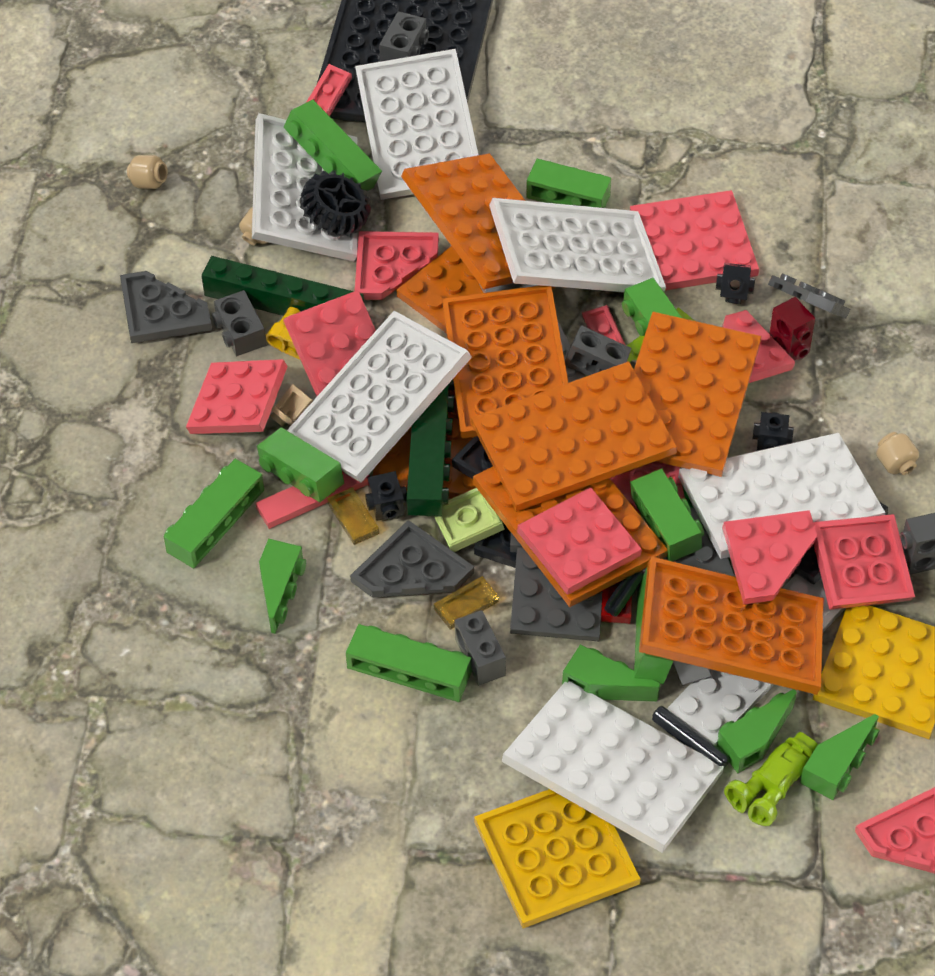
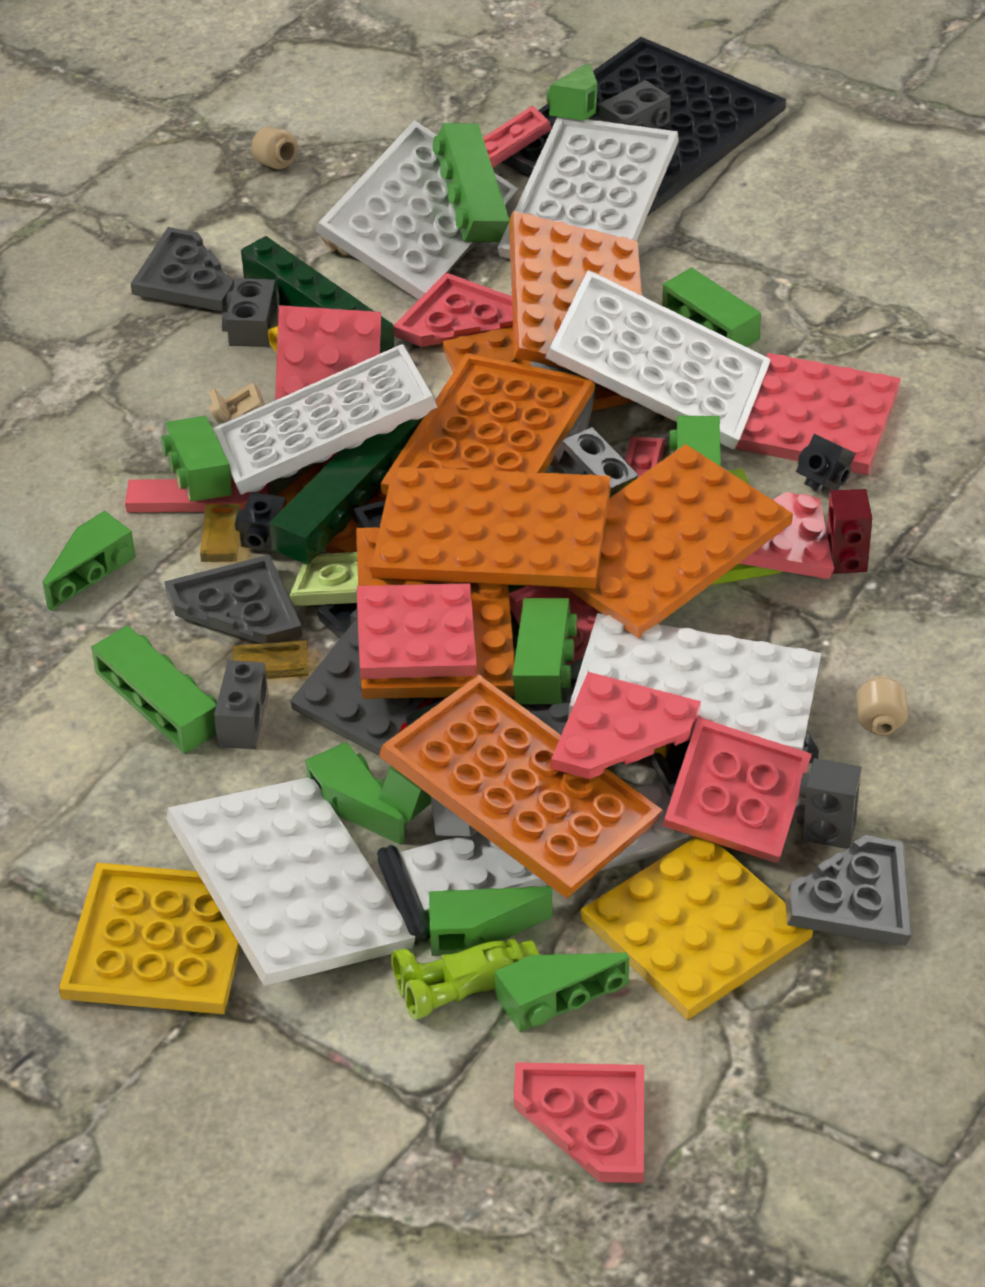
camera: 30 degrees right, 10 degrees down
bright green brick [163,458,264,569] -> none
coral plate [186,359,288,434] -> none
black gear [300,170,371,237] -> none
black brick [752,412,794,451] -> none
dark grey plate [768,273,851,319] -> none
none -> bright green slope [547,64,597,121]

